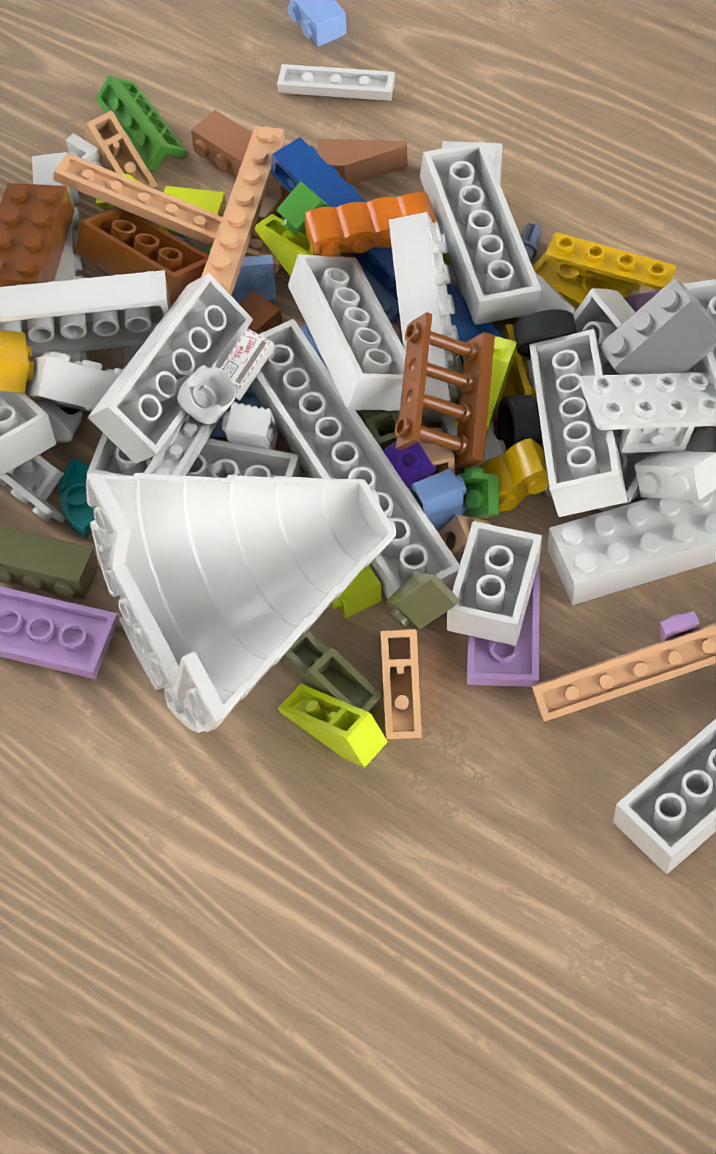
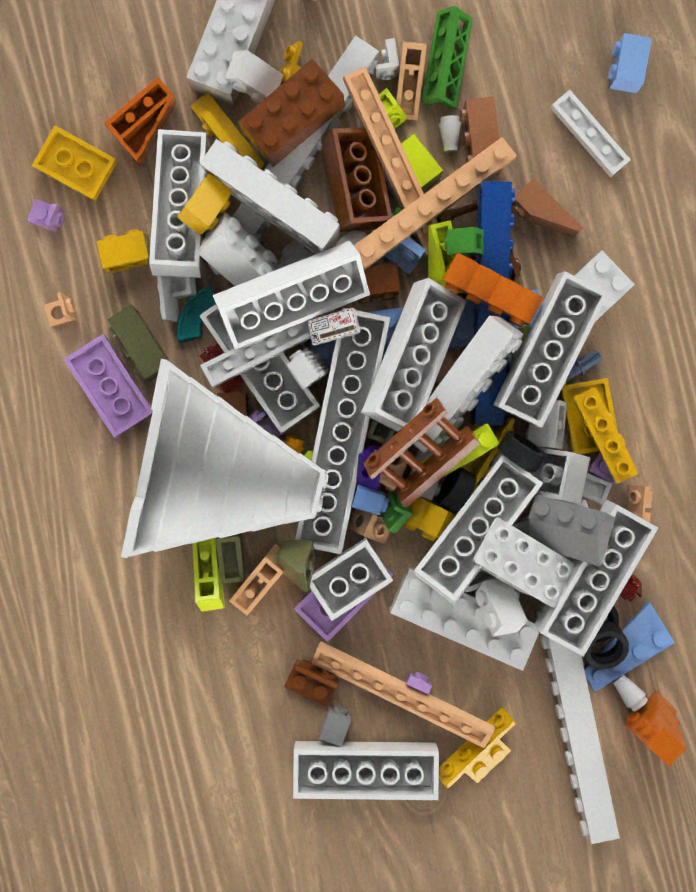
camera: 35 degrees right, 30 degrees up
white hair [177,365,236,424] -> none
none -> dark orange bracket [284,659,339,707]
none -> light grey brick [319,705,351,747]
none -> white cone [438,115,461,153]

